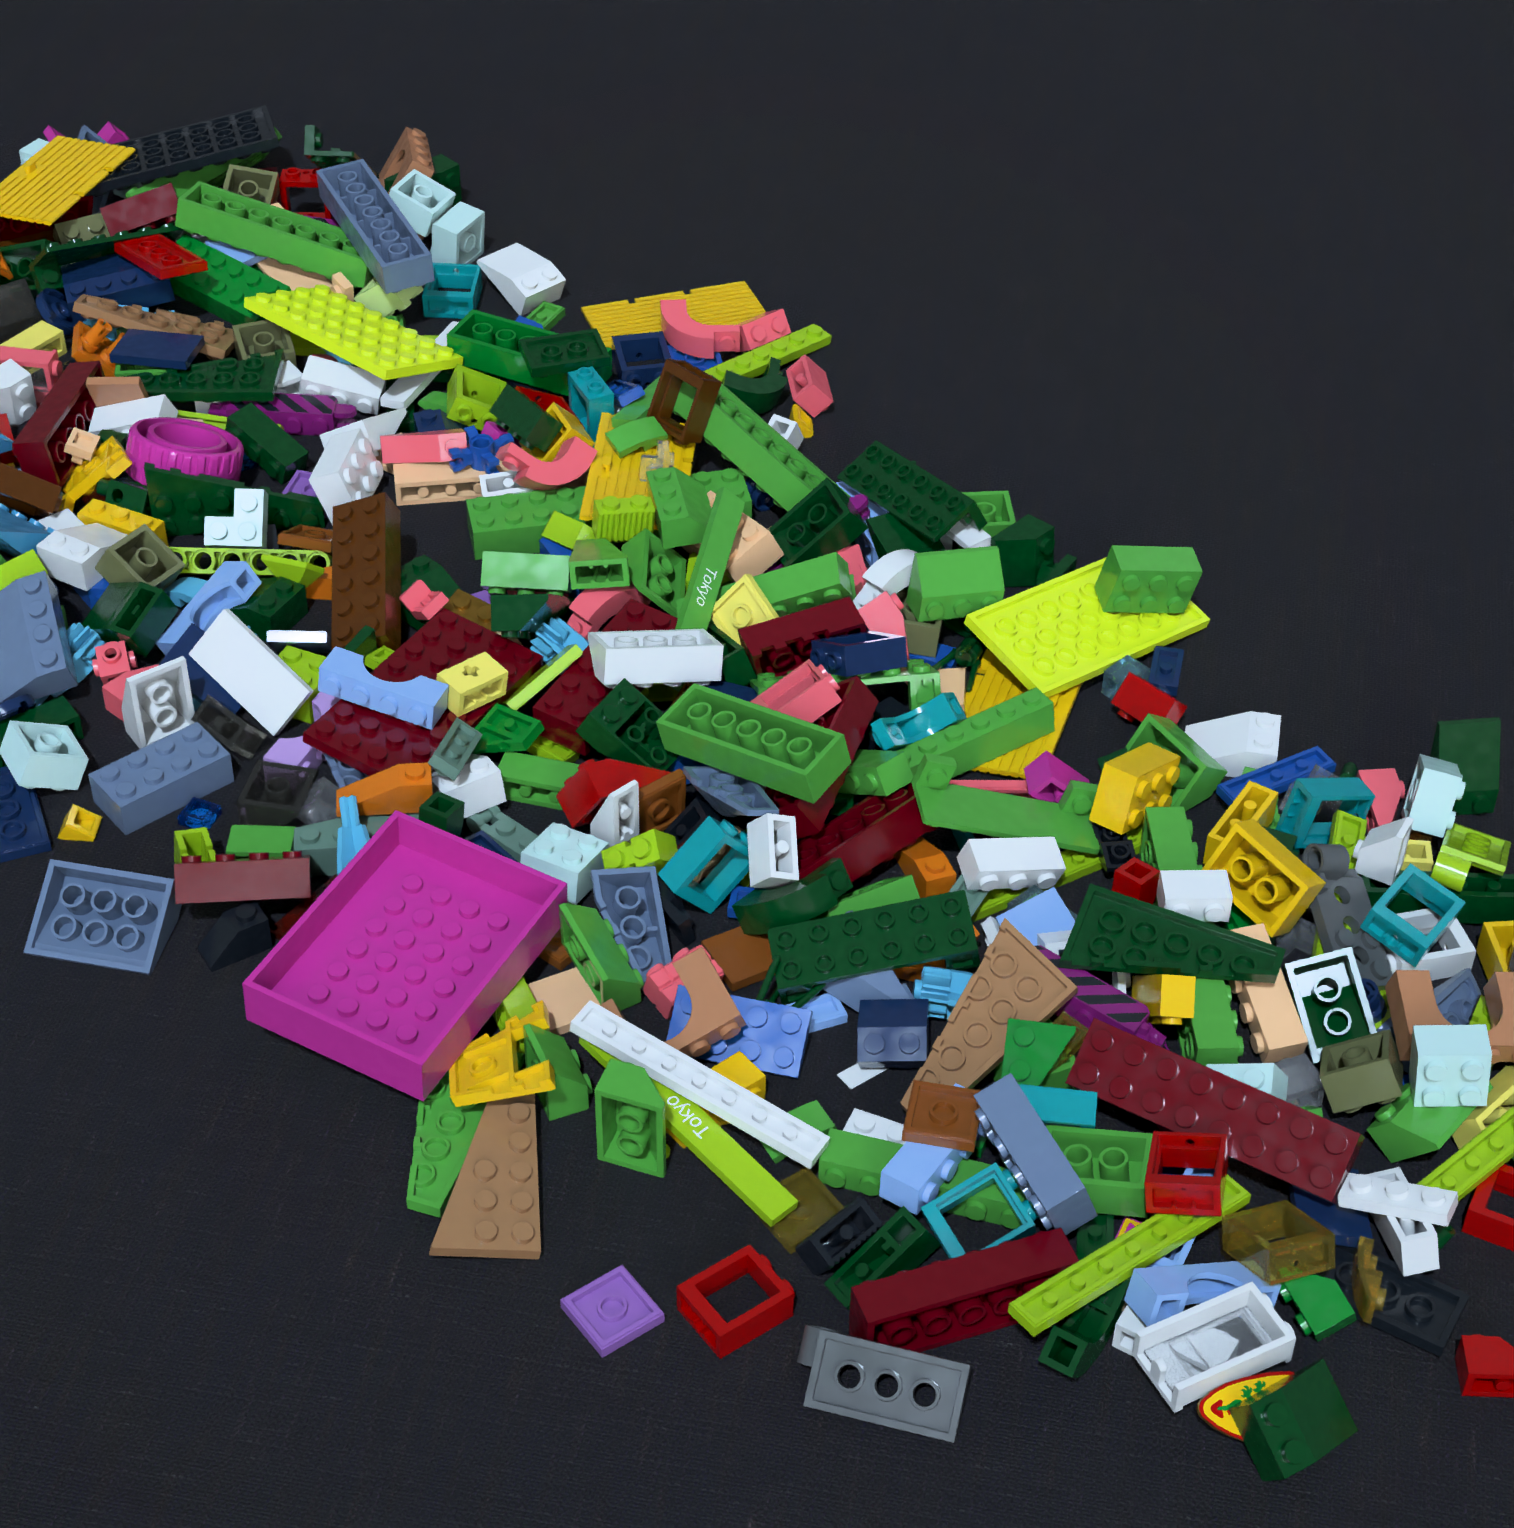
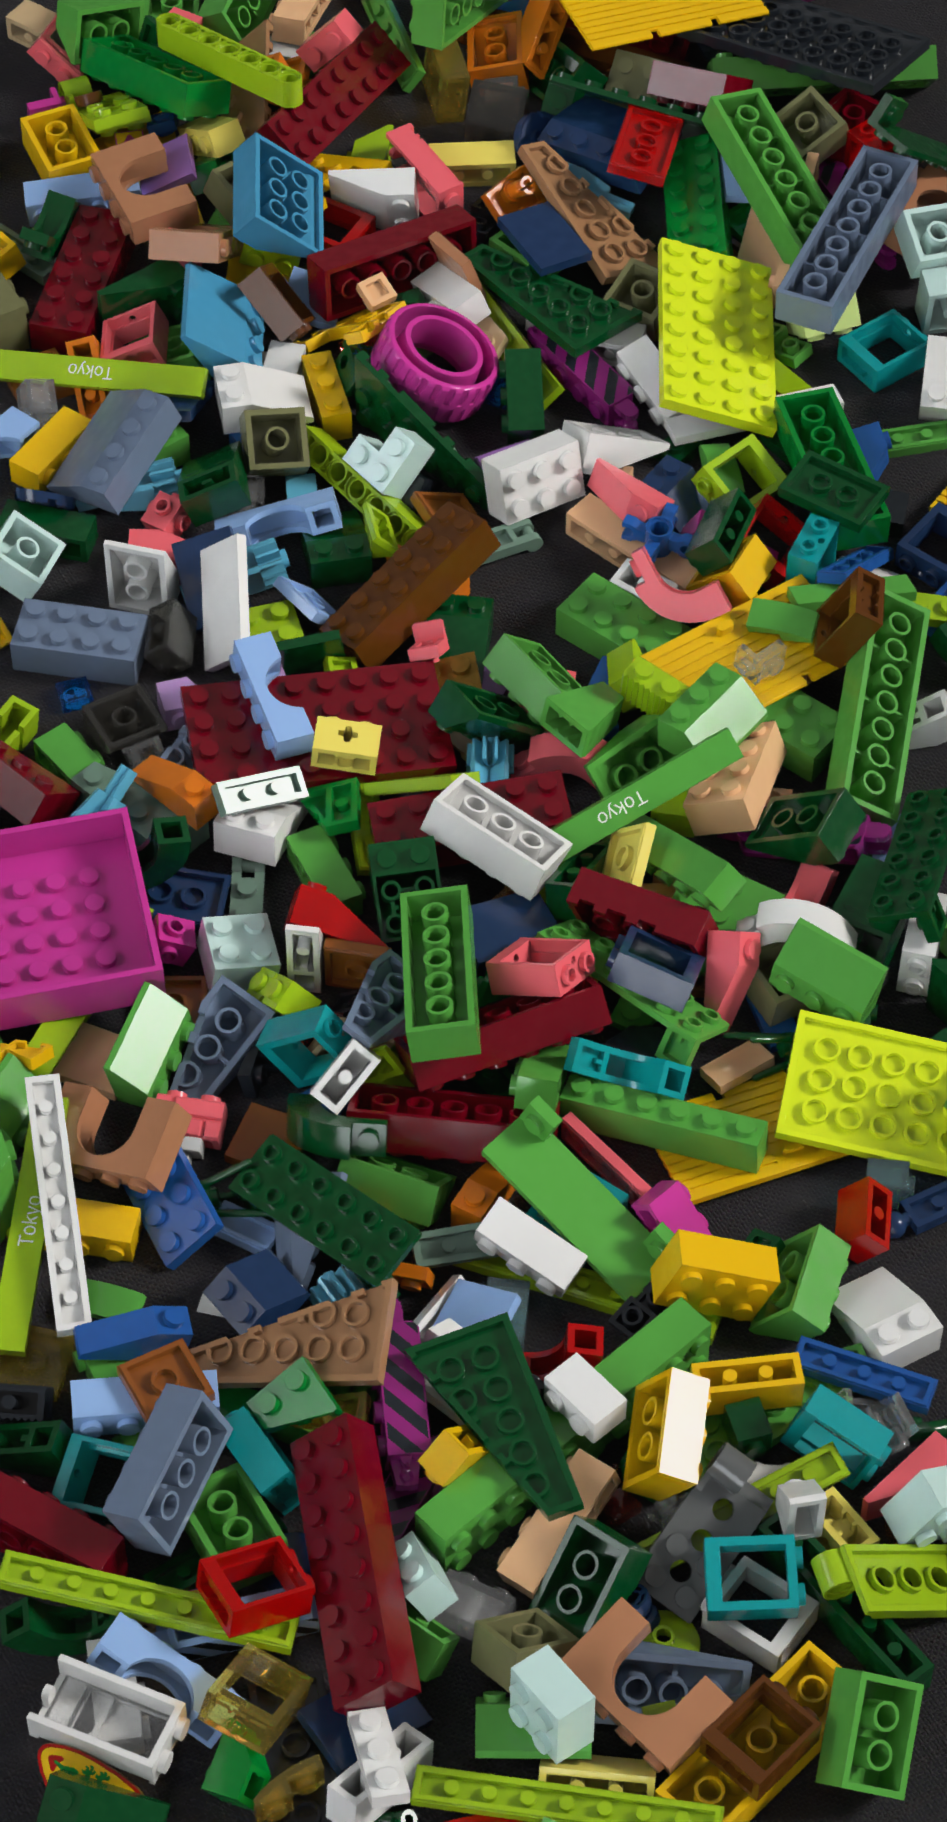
camera: 50 degrees right, 10 degrees up
none -> blue slope [73,1305,193,1360]

